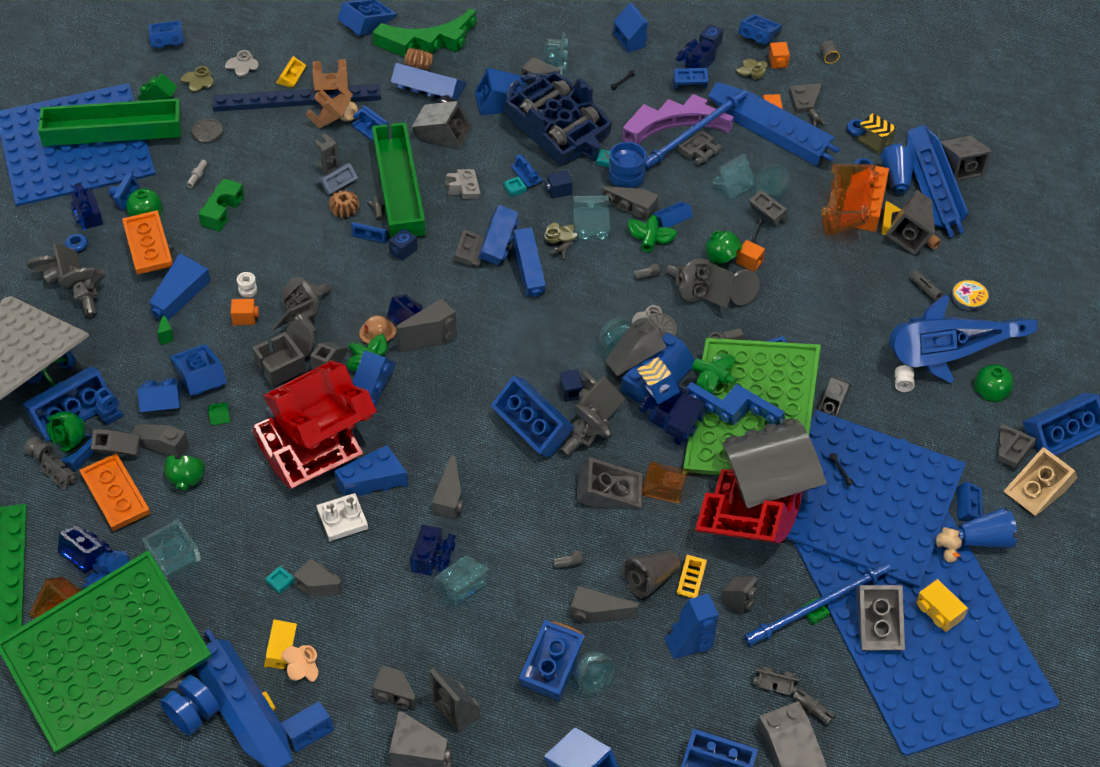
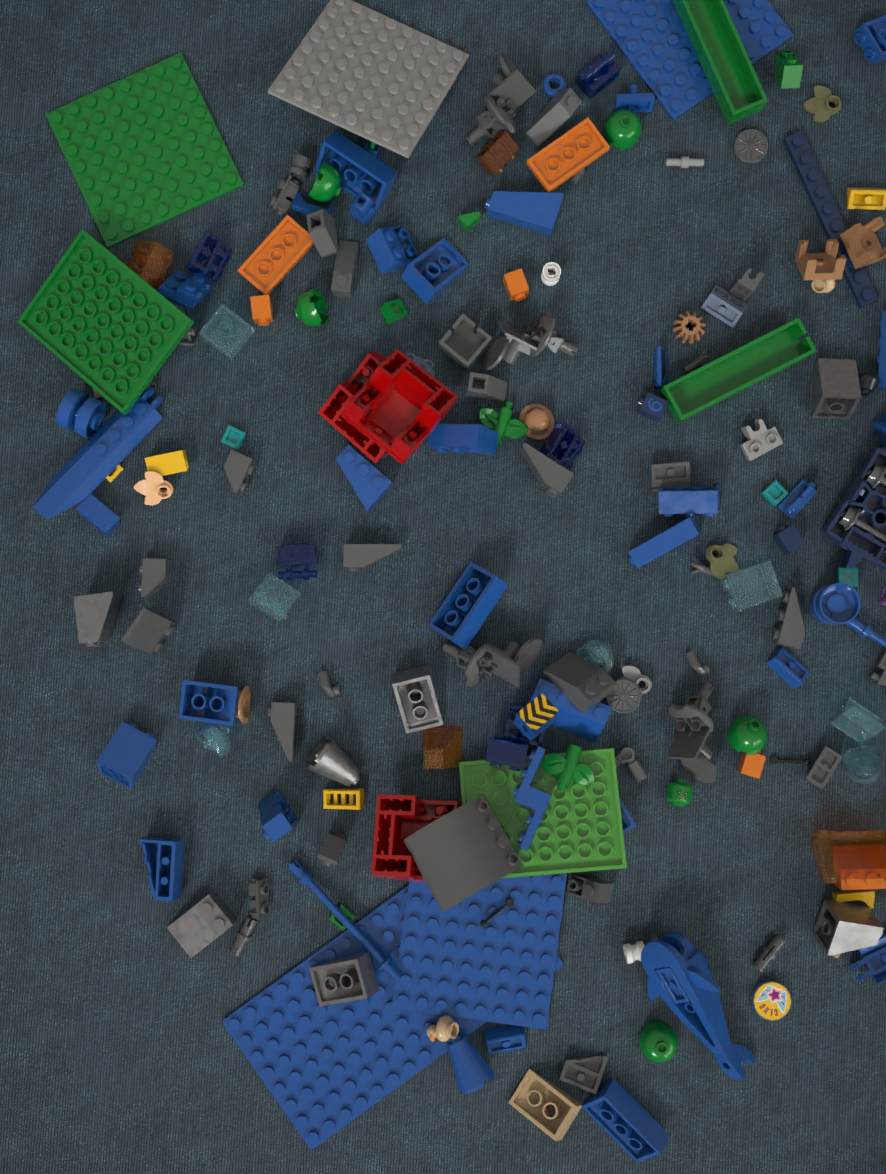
camera: 70 degrees right, 35 degrees up
green arch [198,179,245,232] -> none
light grey plate [225,50,259,77] -> none
white plate [316,493,368,541] -> none
blue hinge [352,105,389,142] -> none
dark blue brick [559,369,584,402] -> none
green plant [628,215,678,252] -> none
yellow brick [916,579,968,632] -> none
none -> orange brick [250,294,274,326]
none -> reddish brown brick [475,130,520,175]
none -> dark grey slope [525,88,582,146]
none -> green head [666,778,693,807]

